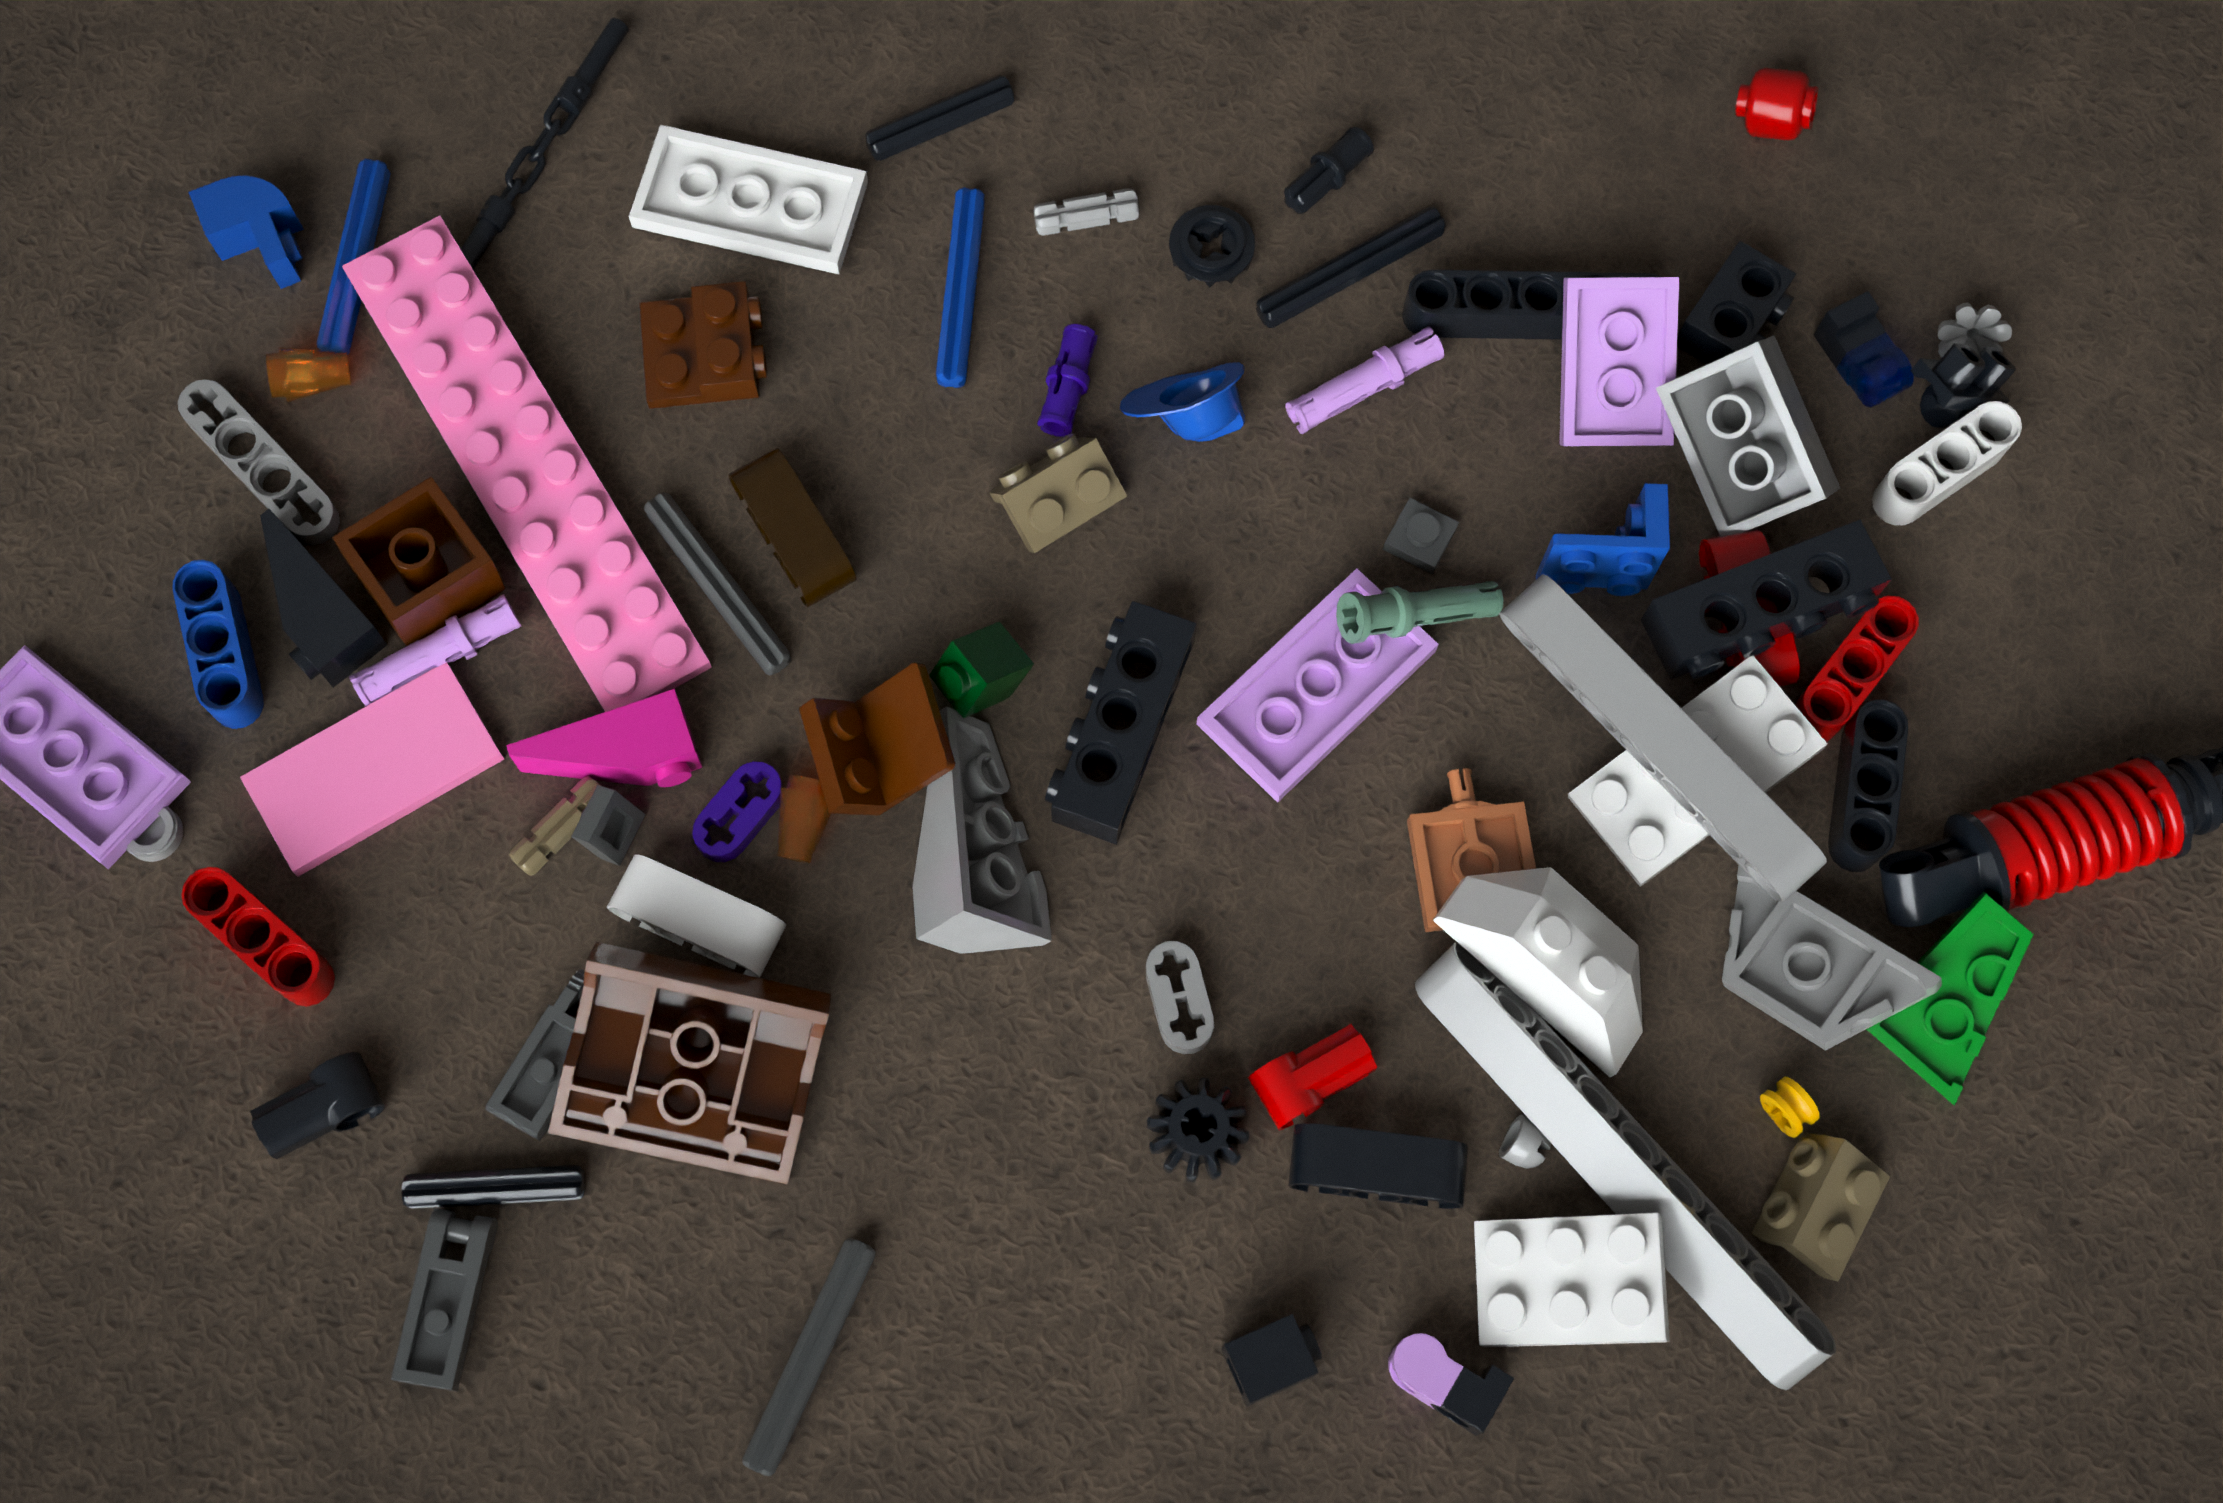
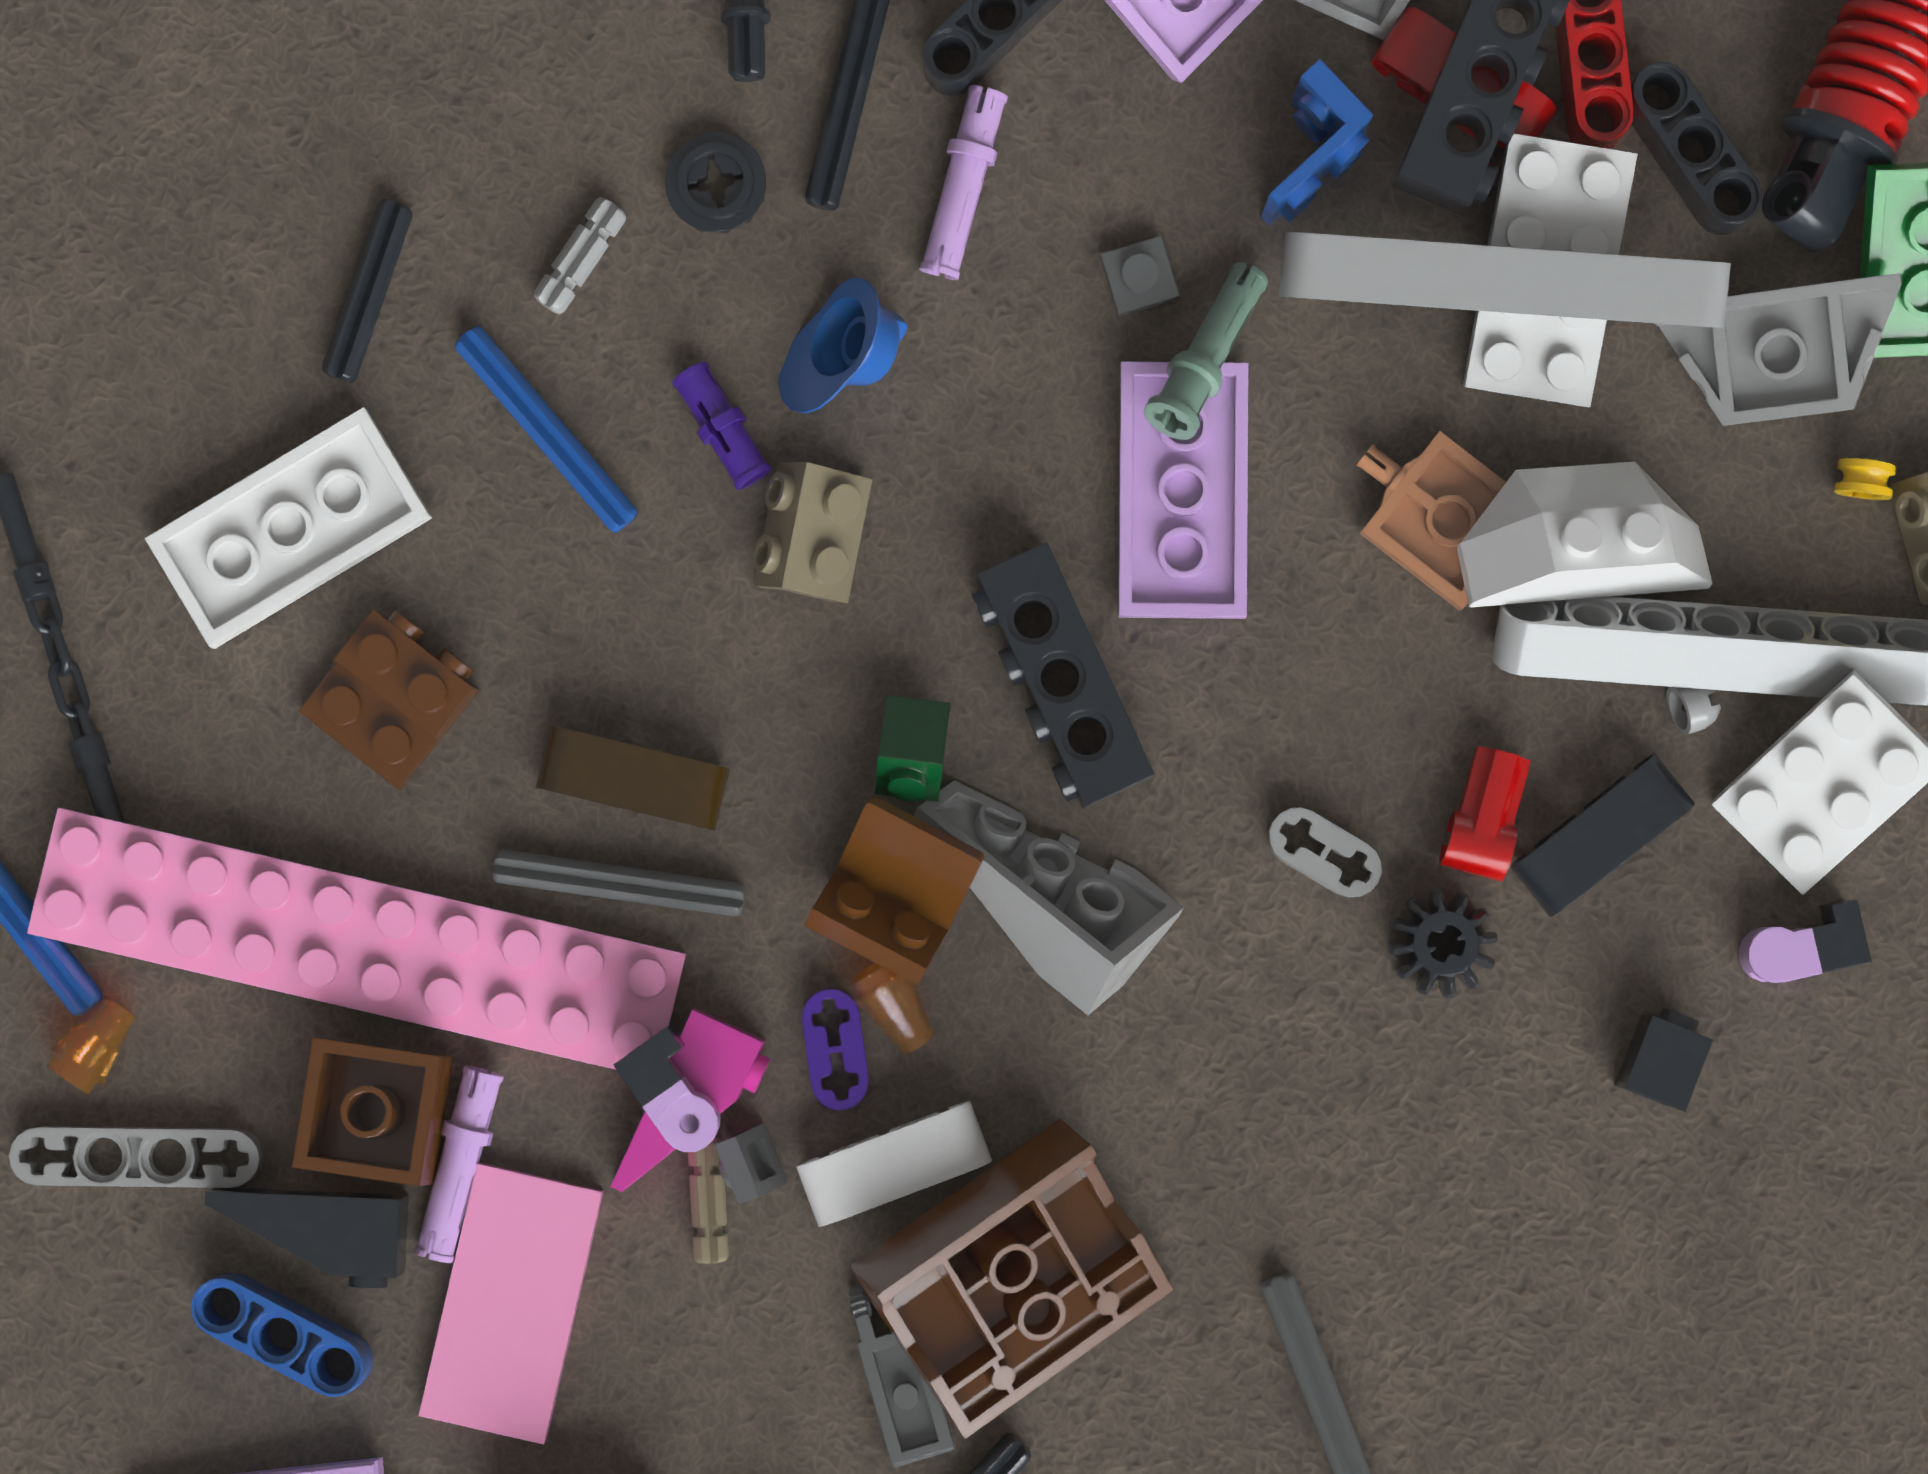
camera: 40 degrees left, 15 degrees up
none -> leg [613,1024,720,1152]

